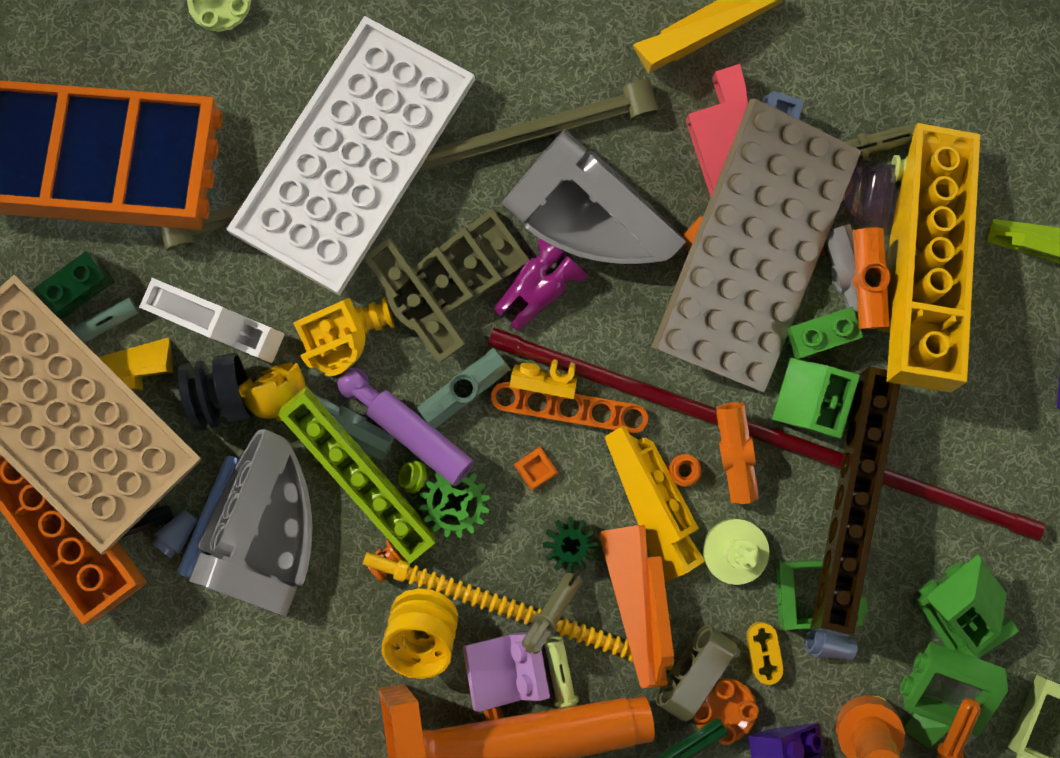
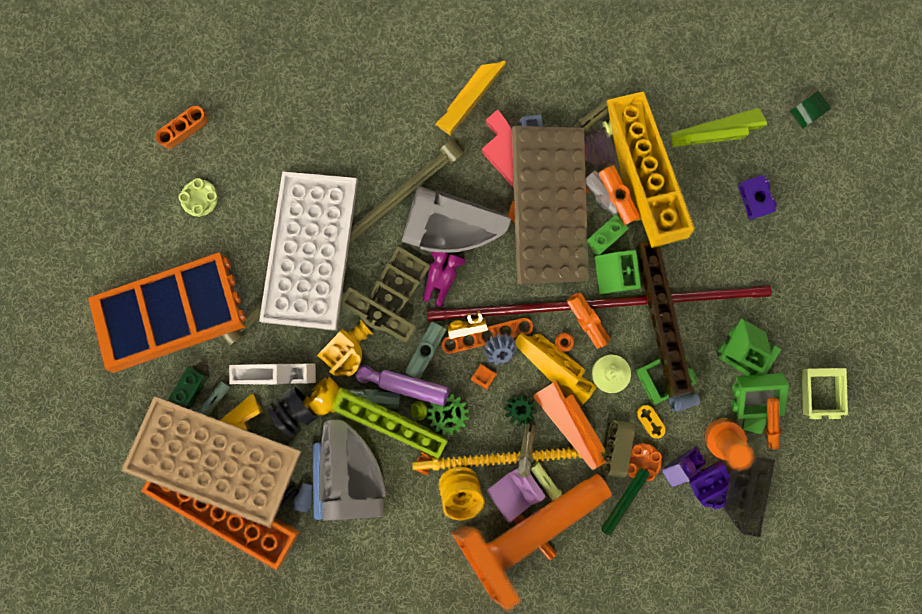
camera: 25 degrees left, 0 degrees up
none -> sand blue gear [484,333,517,366]

